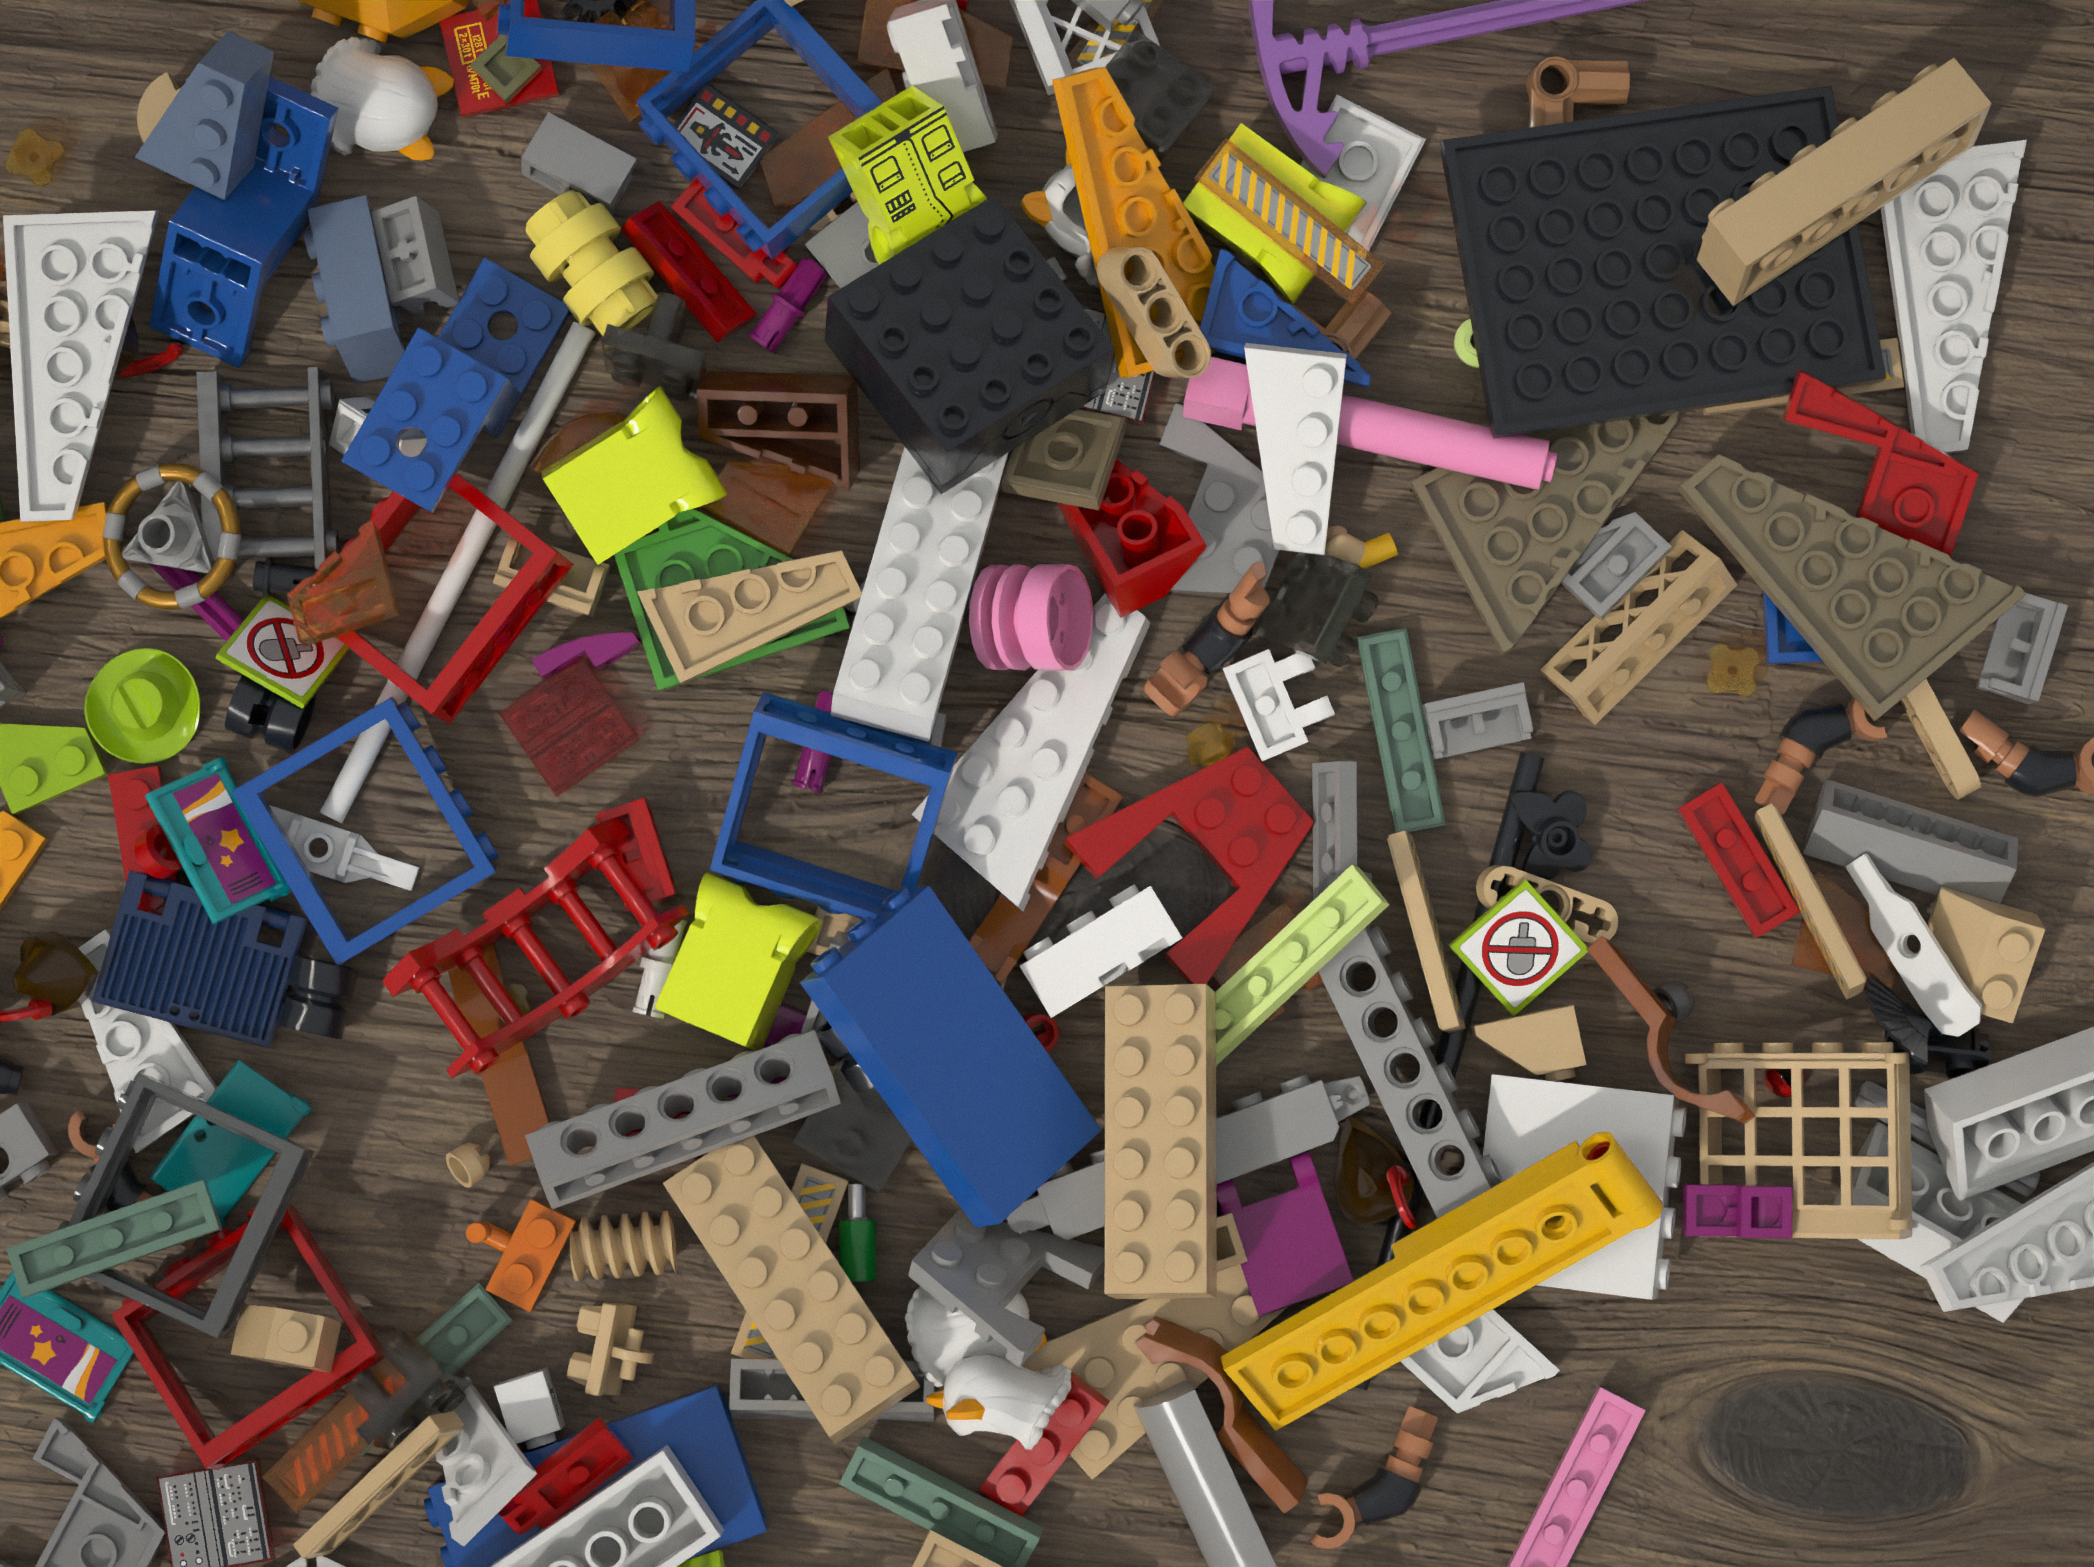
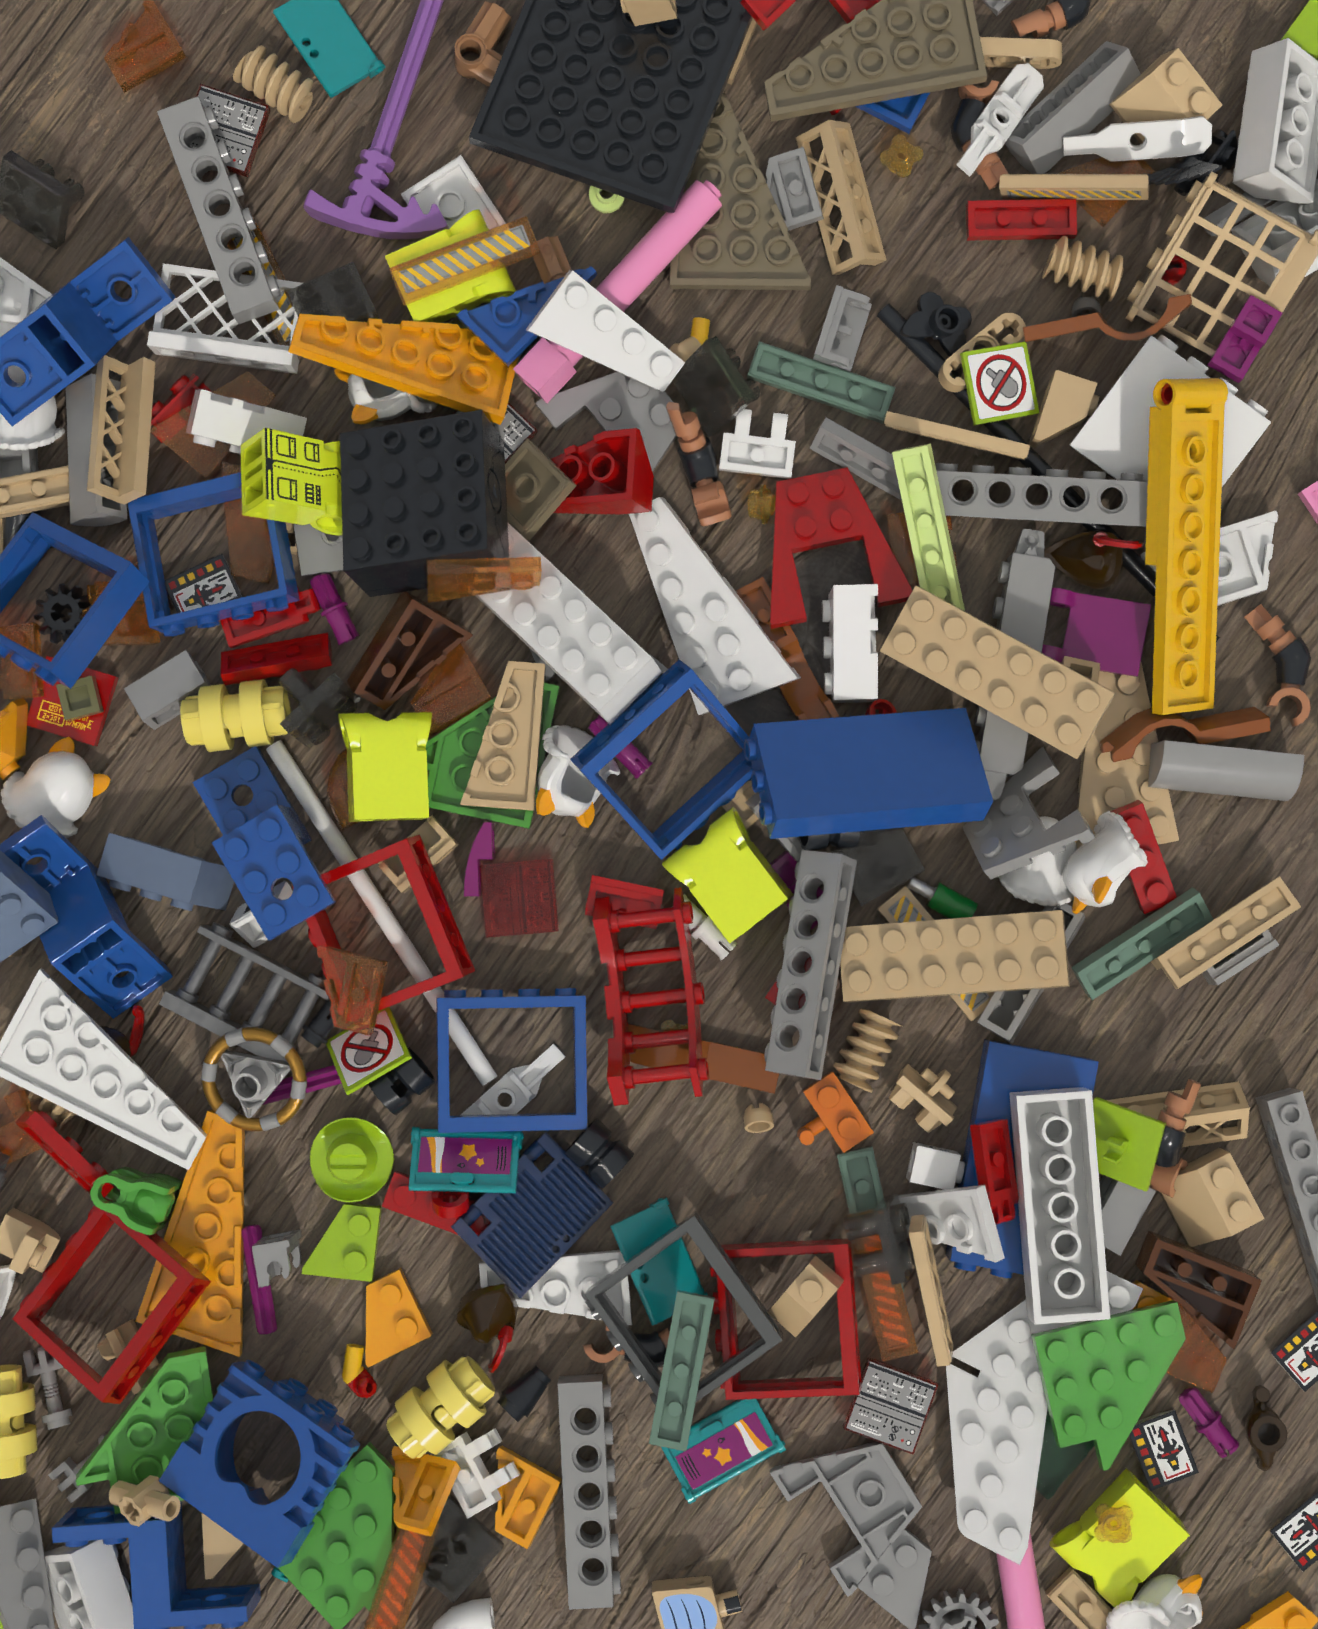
camera: 55 degrees left, 0 degrees up
light grey hinge [371,196,459,314] -> none
bright pink wheel [969,564,1093,671] -> none
tan beam [1097,247,1211,378] -> none
none -> clear orange wing [427,557,542,603]
none -> white hair [536,725,621,828]
none -> white piece [956,63,1044,177]
none -> tan piece [1042,236,1124,302]

